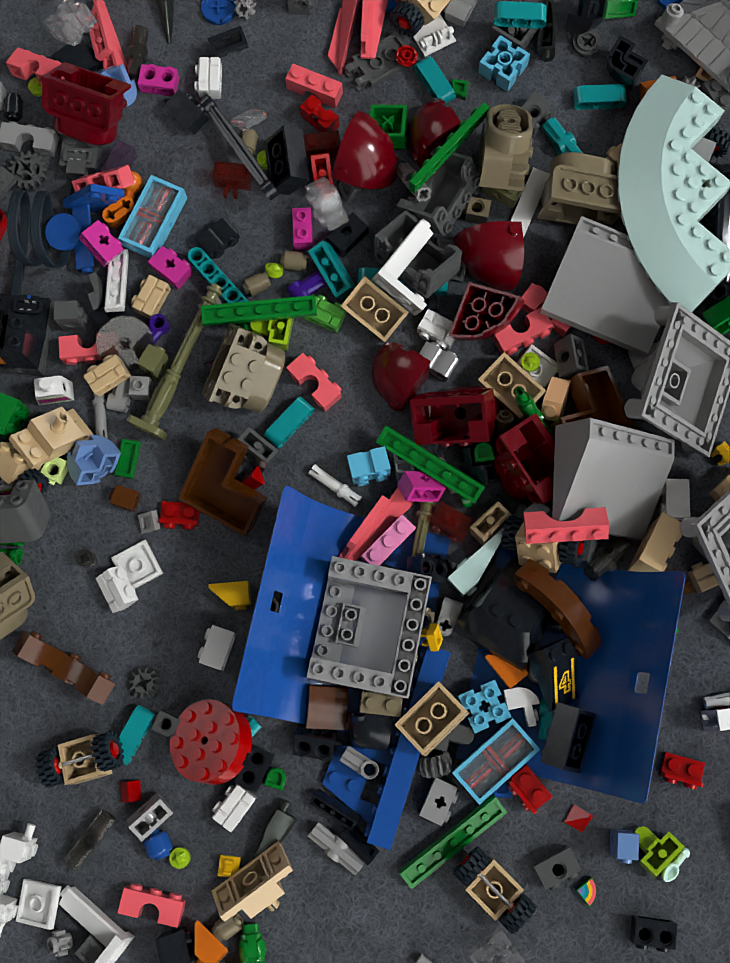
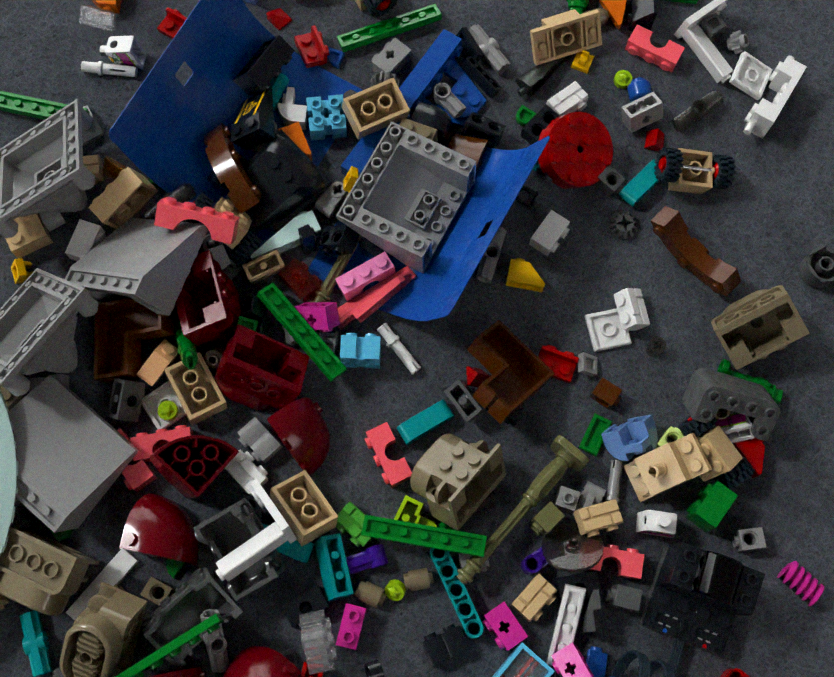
camera: 170 degrees left, 5 degrees down
clear brick [451,718,540,805] -> none

